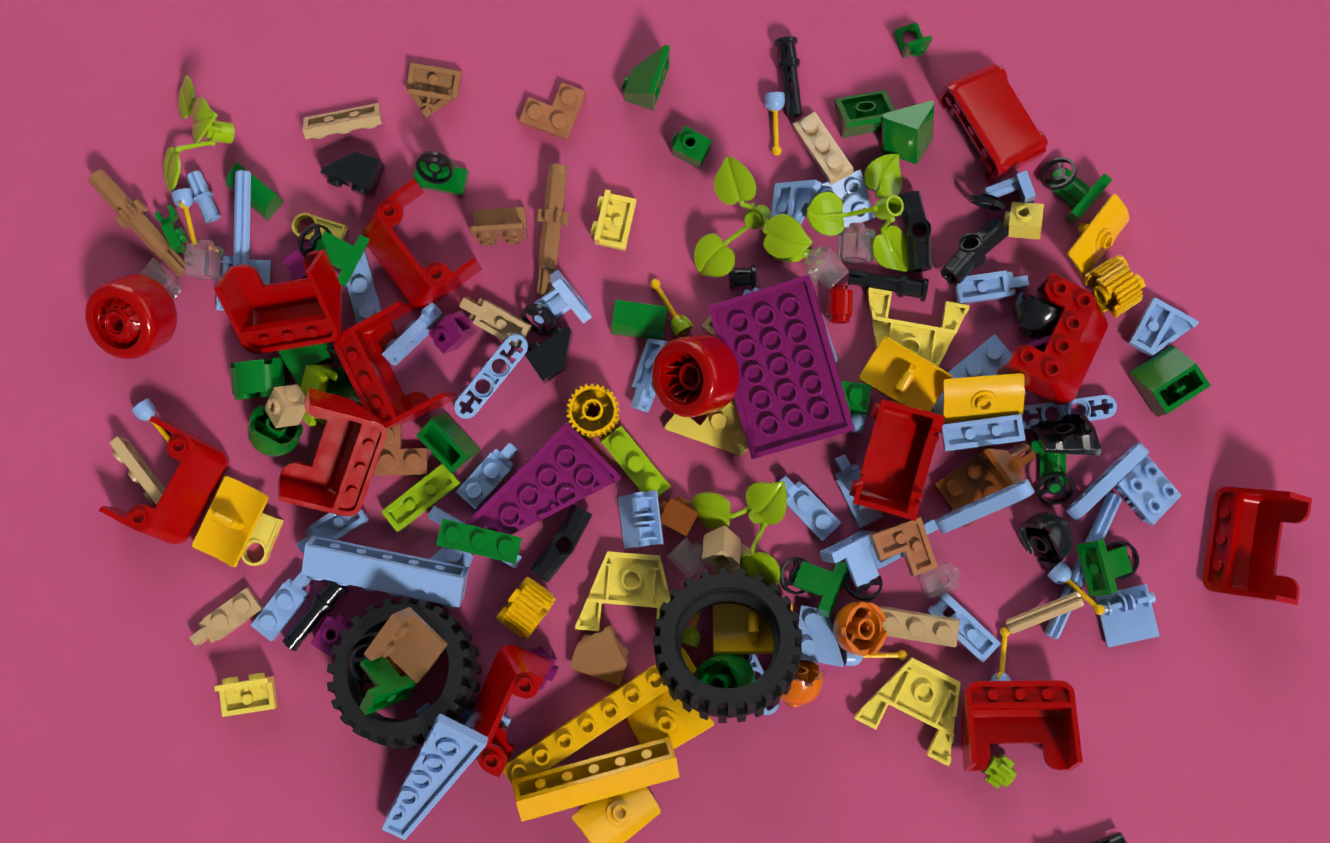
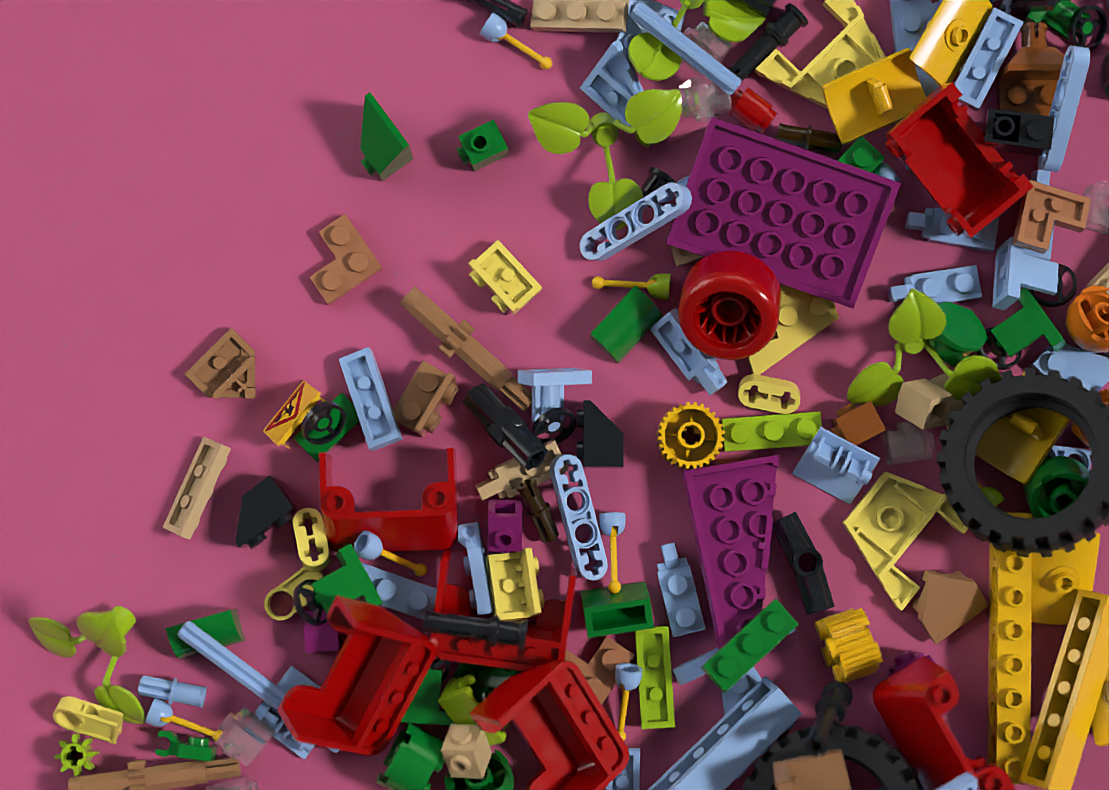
camera: 60 degrees left, 0 degrees up
none -> light yellow piece [53,696,124,744]
none -> lime gear [54,733,100,777]
none -> yellow piece [263,380,325,449]
none -> light yellow beam [293,508,330,572]
none -> light blue plate [339,347,403,452]
none -> light blue hinge [354,531,427,576]
none -> black pin [423,610,528,651]
none -> black piece [462,383,549,471]
none -> light yellow bracket [485,547,544,621]
none -> dark brown axle [516,478,559,543]
none -> light blue beam [579,183,692,261]
none -> hinge [599,512,626,593]
none -> light blue hinge [615,663,643,741]
none -> light blue axle [630,2,741,95]
none -> light yellow beam [738,374,800,414]
none -> dark brown axle [777,123,842,153]
none -> black pin [804,681,853,757]
none -> green hat [928,301,987,367]
none -> black slope [983,109,1055,156]

